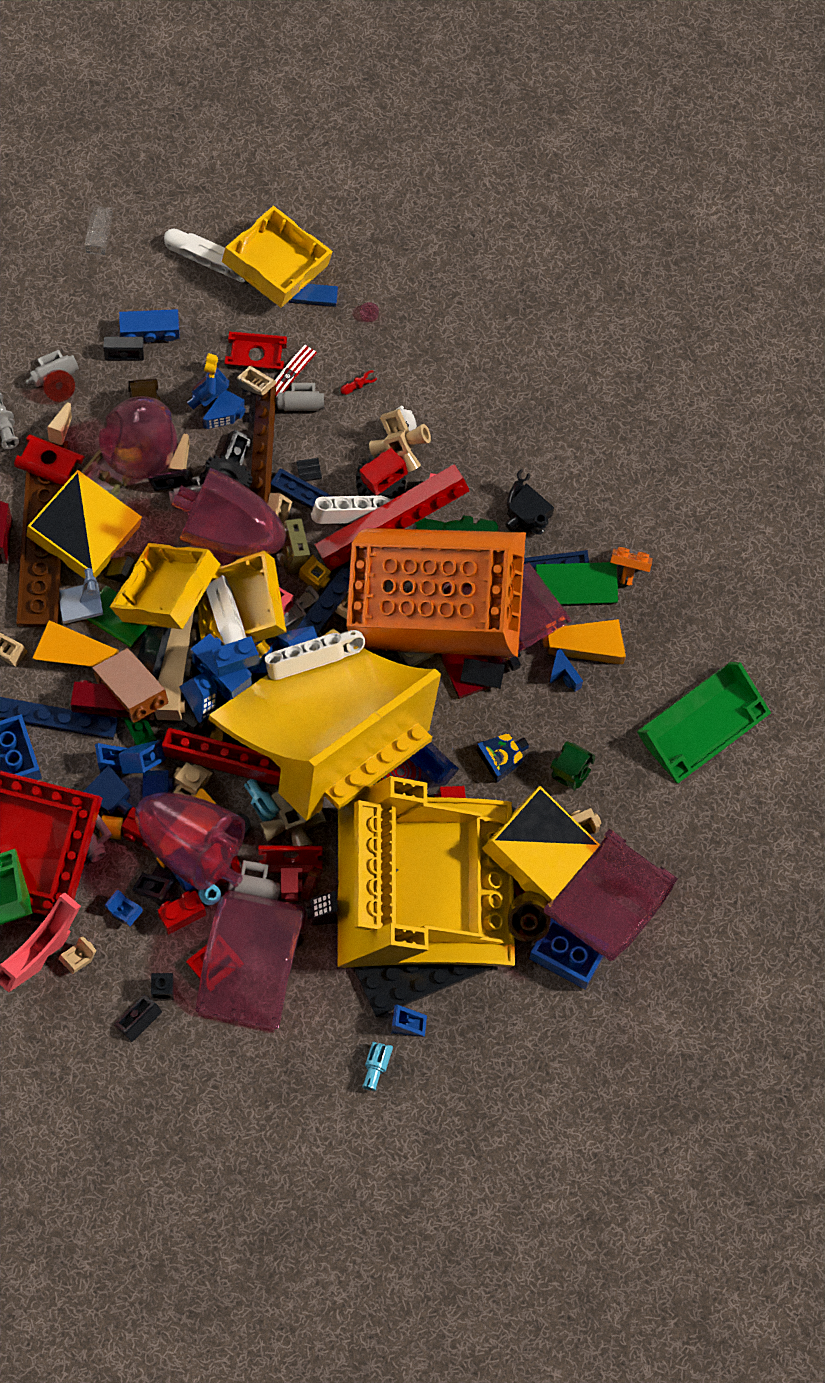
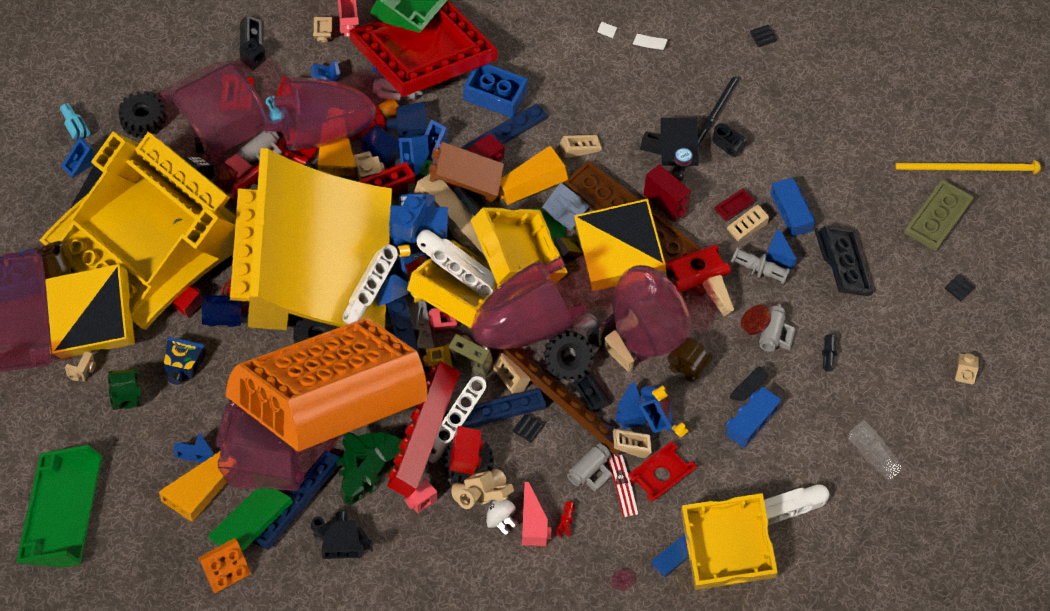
camera: 135 degrees right, 10 degrees down
none -> black tyre [118,91,166,138]
none -> coral slope [522,482,551,546]
none -> black axle [821,334,837,372]

